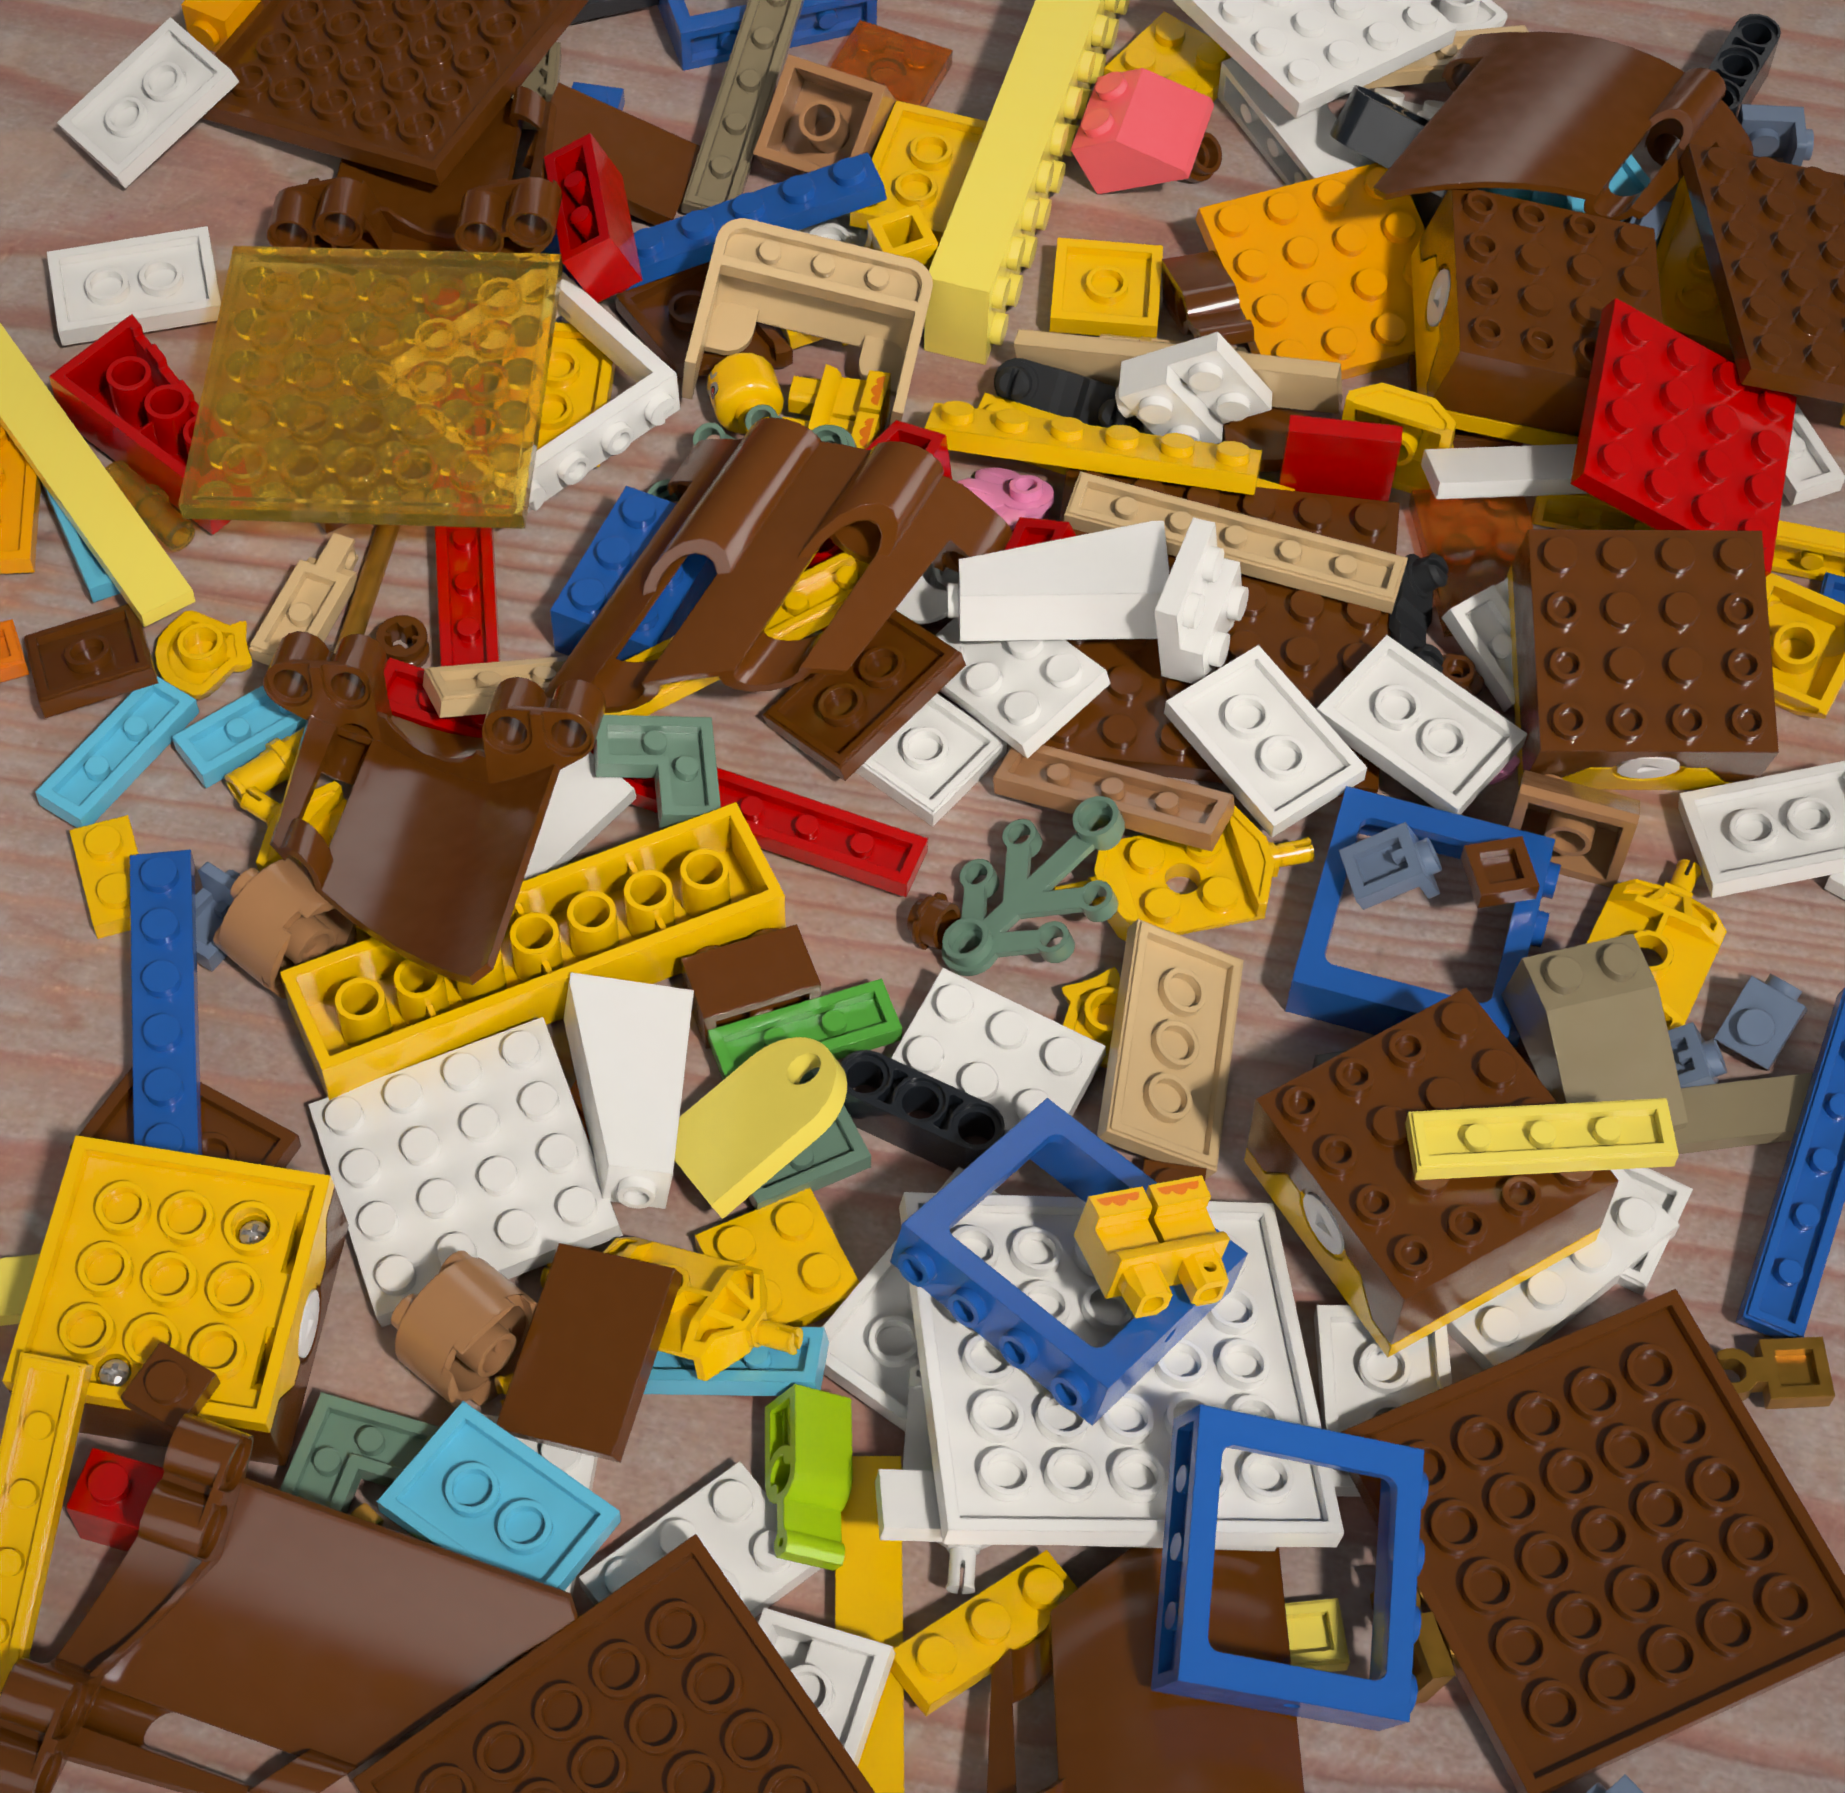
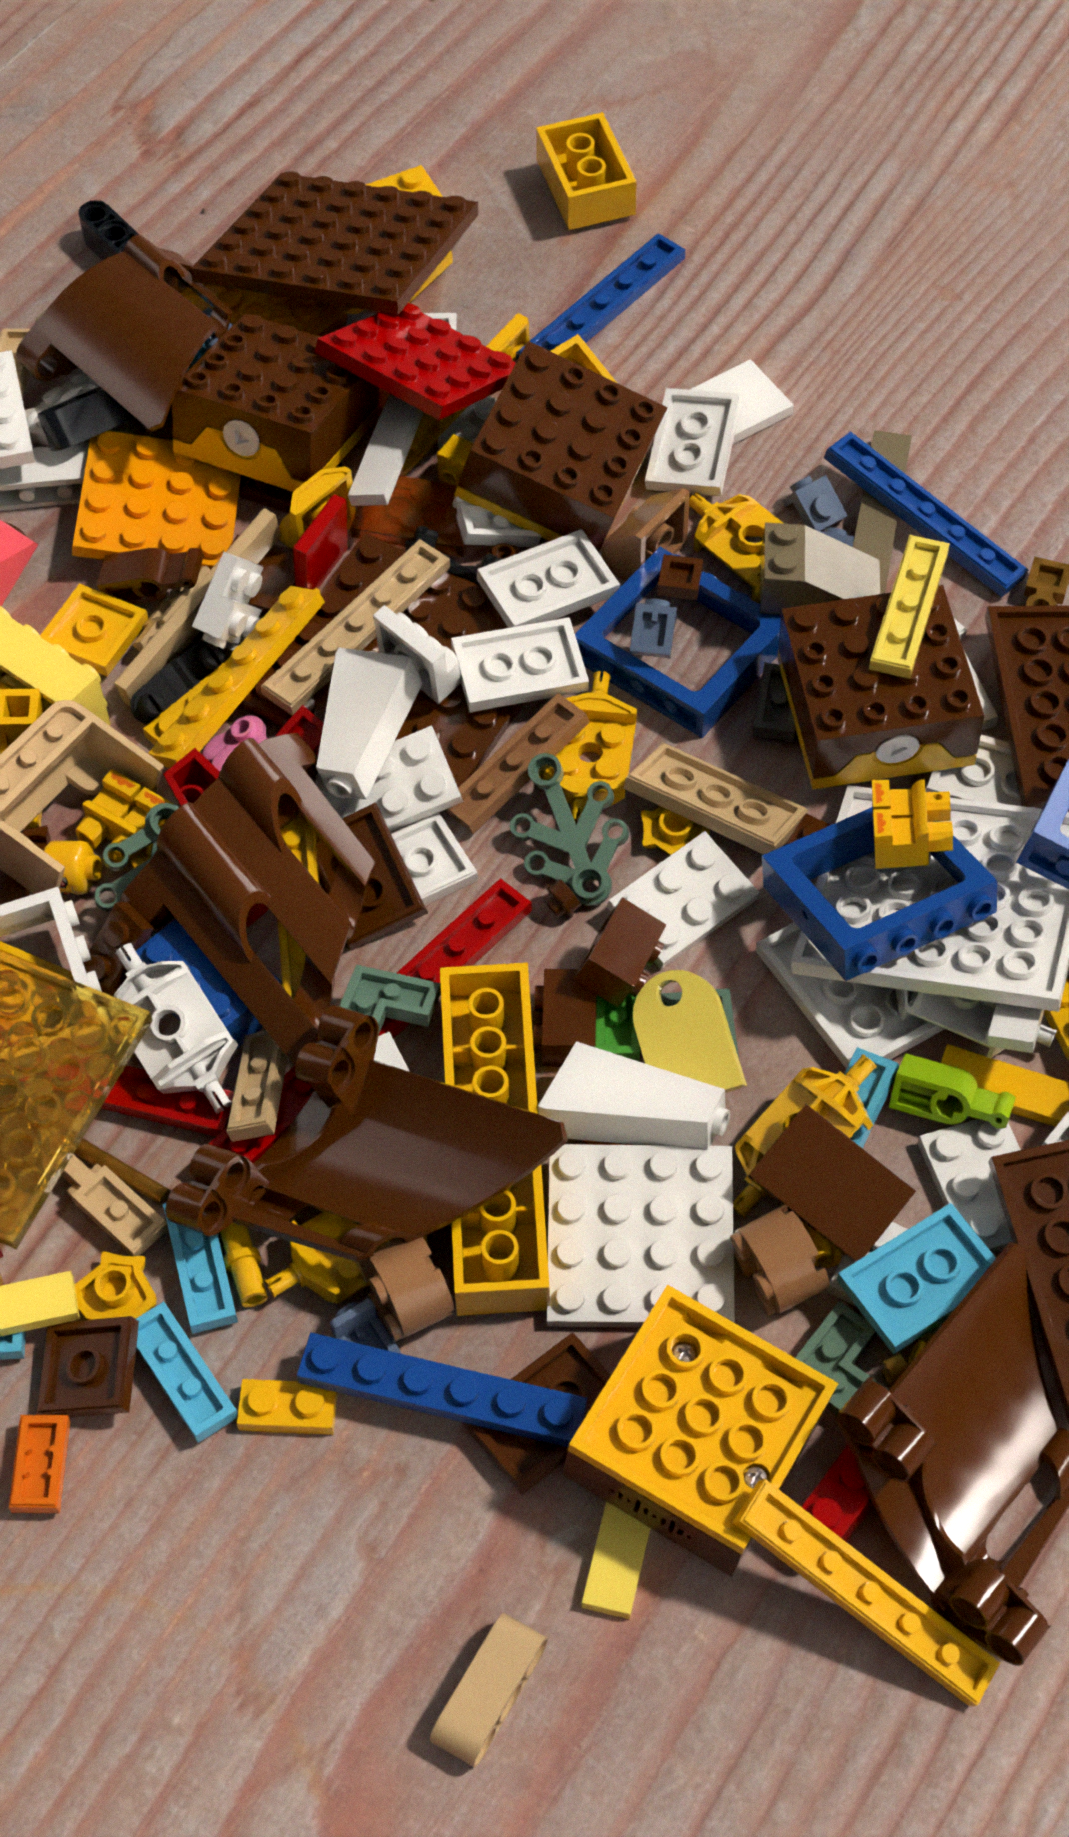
camera: 65 degrees left, 0 degrees up
reddish brown plate [120,1342,221,1434] -> none
reddish brown bush [376,615,430,668] -> none
yellow plate [695,1187,860,1327] -> none
black beam [840,1050,1005,1173] -> none
sand blue bracket [1737,104,1814,166] -> none
none -> reddish brown plate [83,902,154,997]
none -> white plate [108,943,238,1113]
none -> reddish brown brick [573,897,667,1008]

